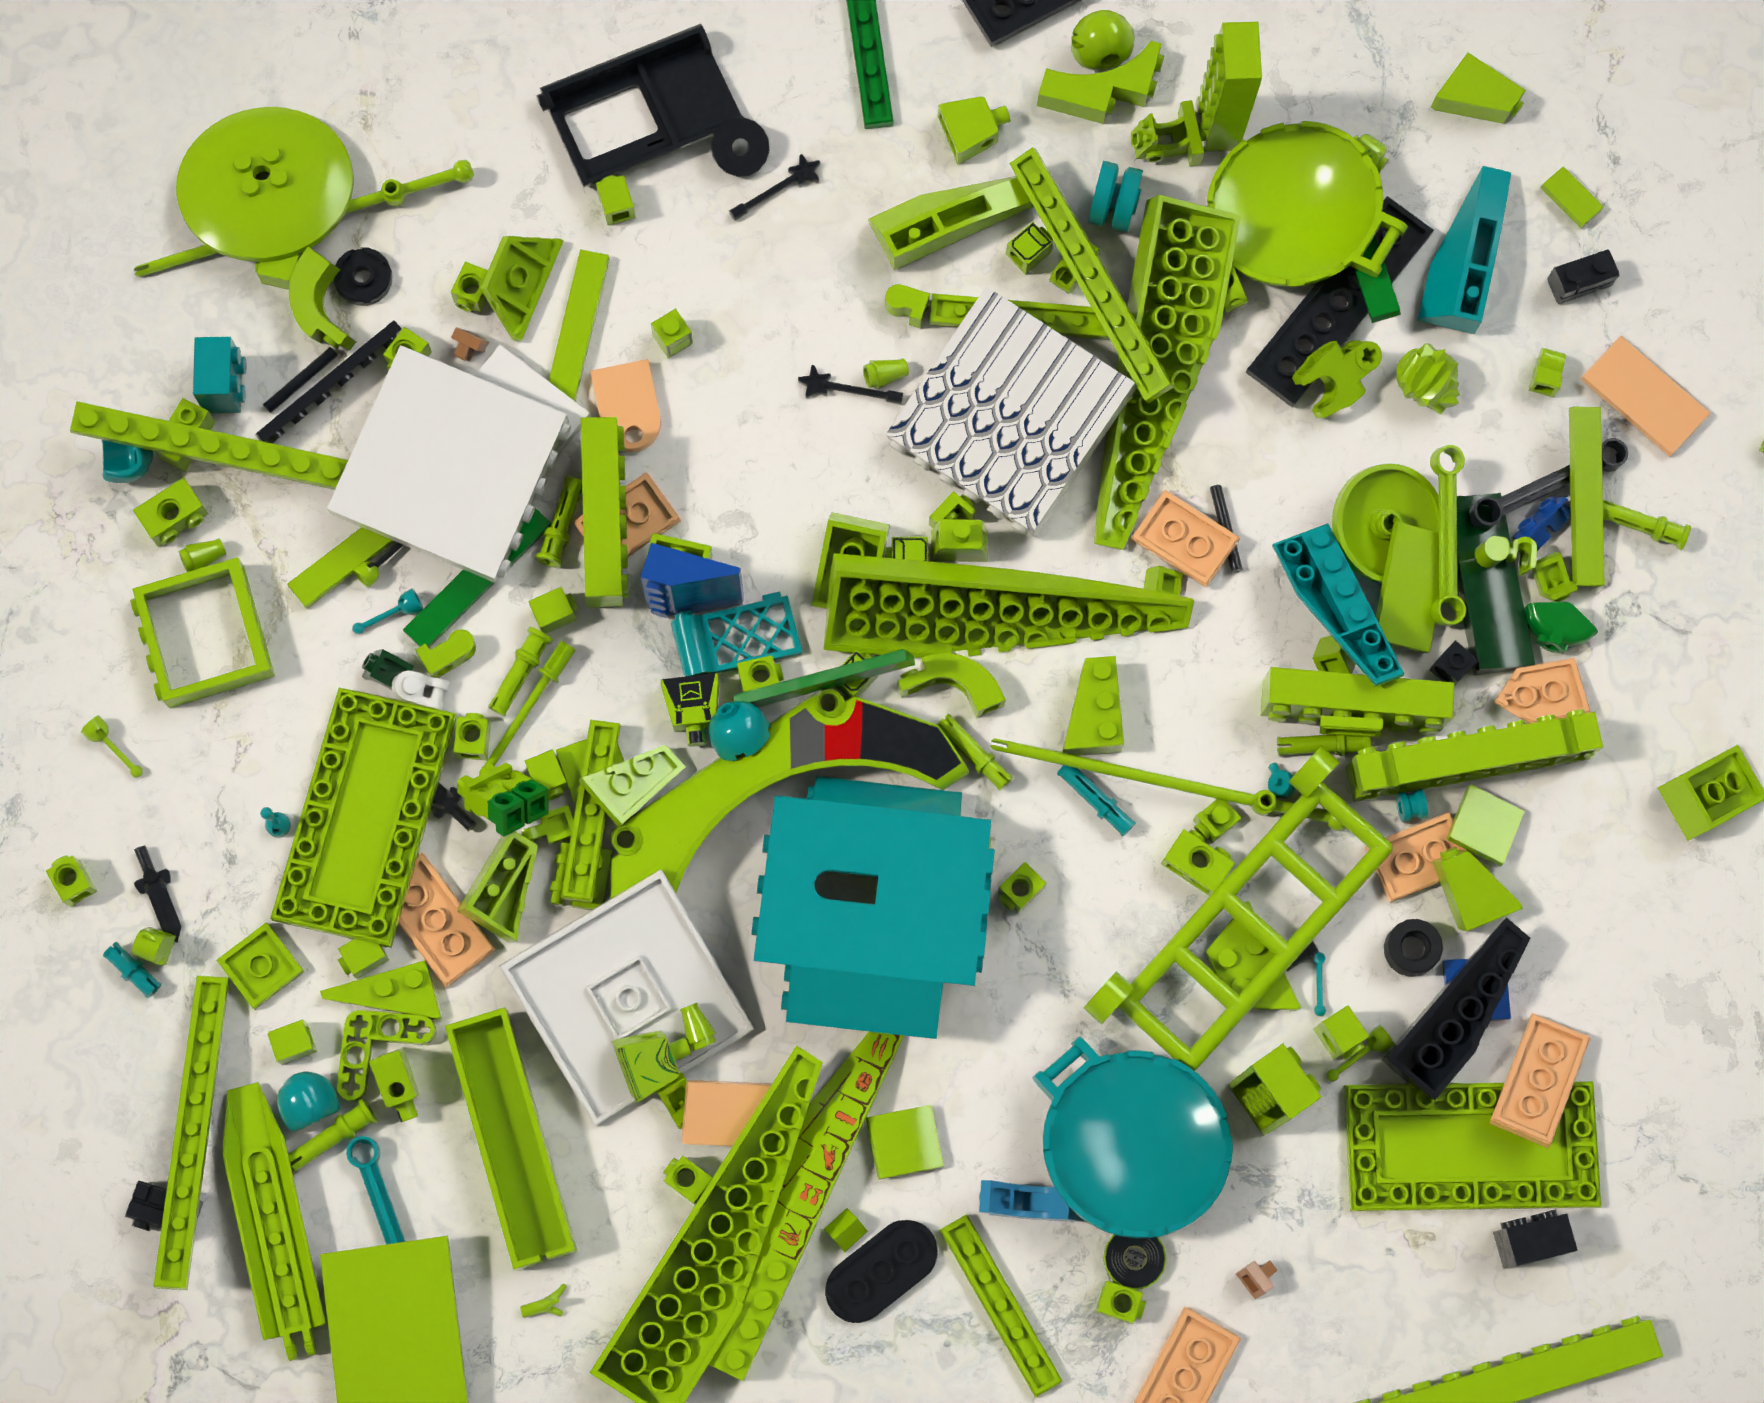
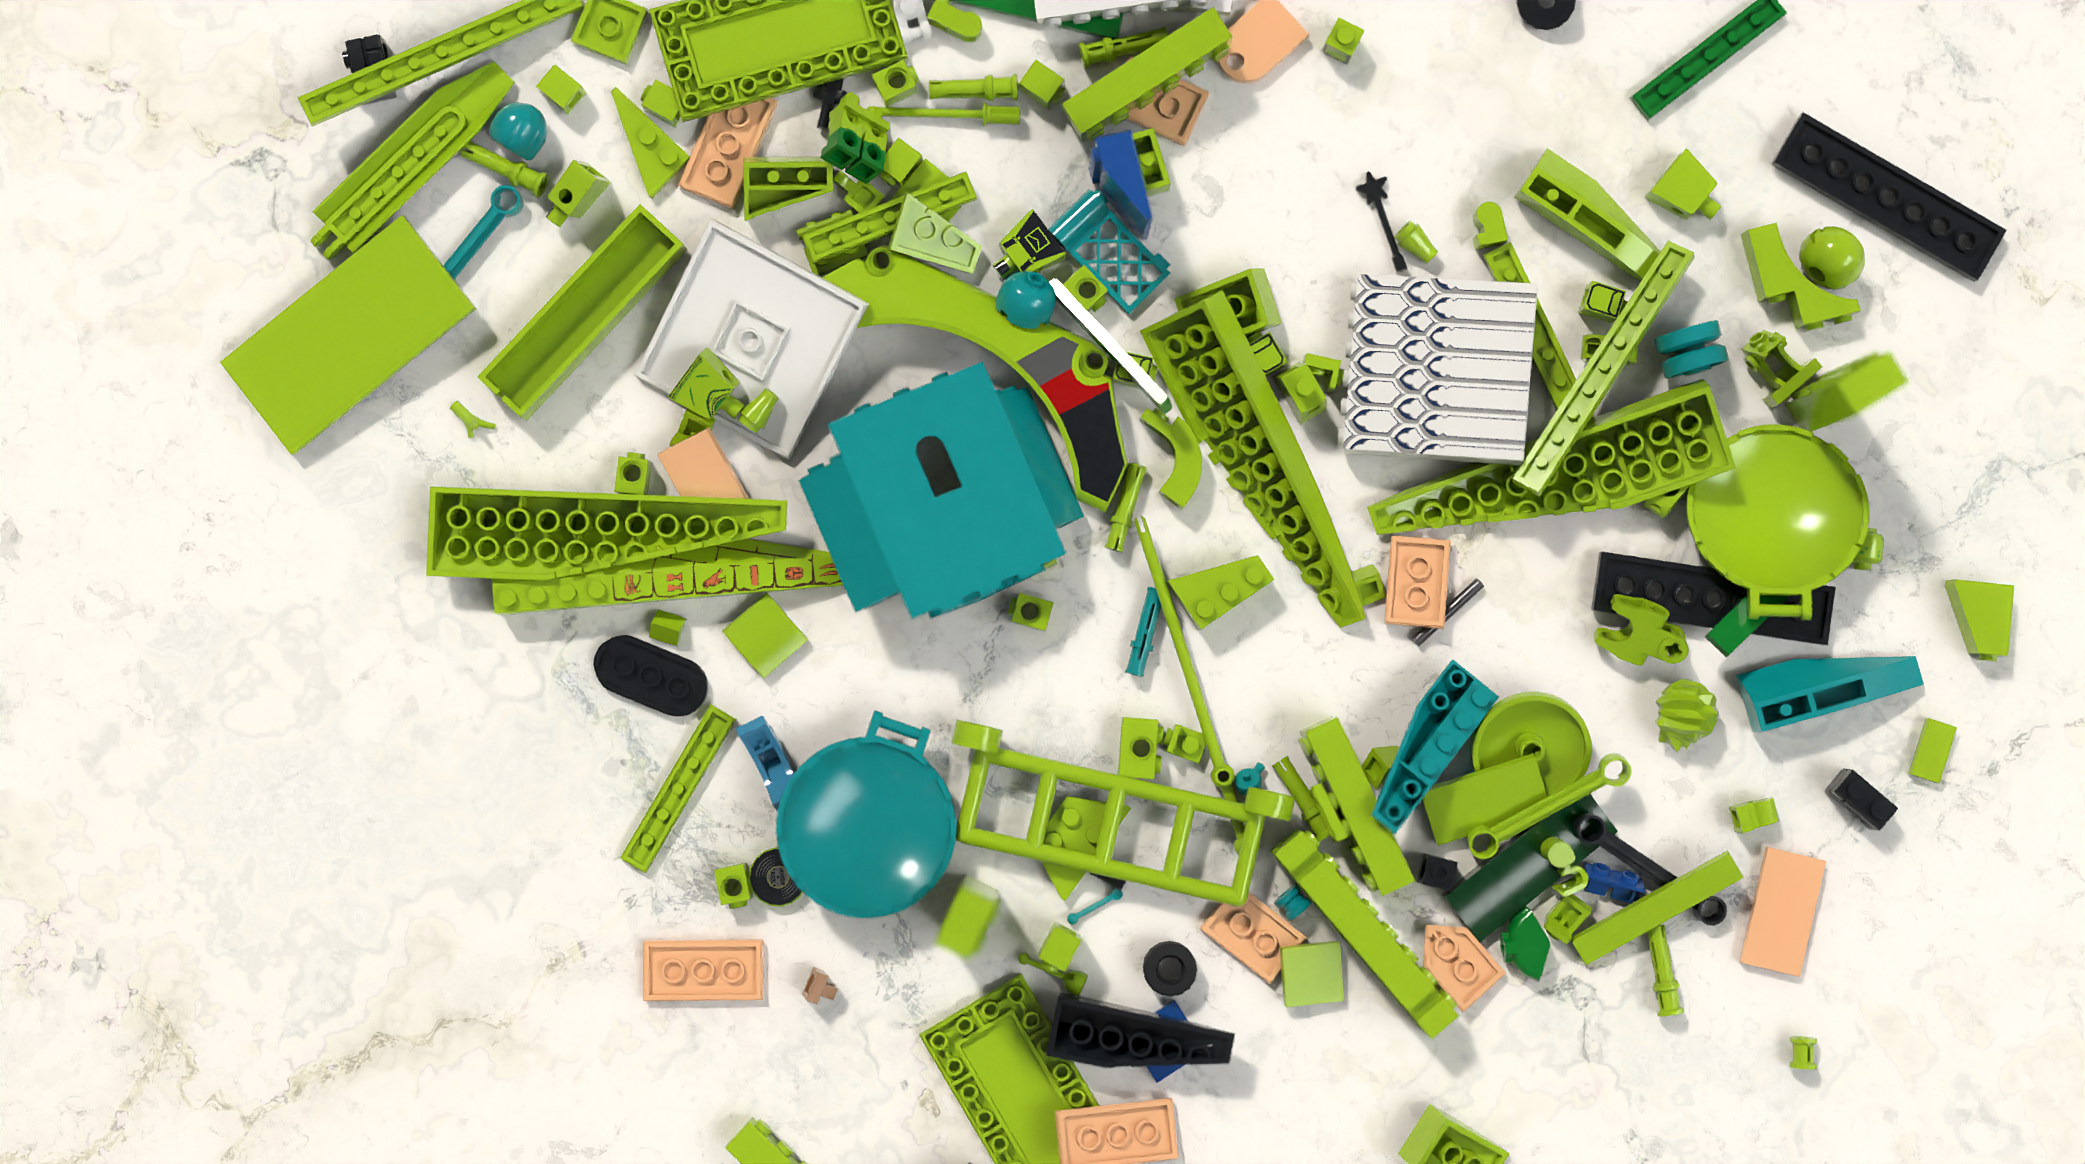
camera: 60 degrees right, 10 degrees up
lime beam [337,1010,437,1102] -> none
black piece [729,154,820,221] -> none
lime slope [1432,847,1523,931] -> none

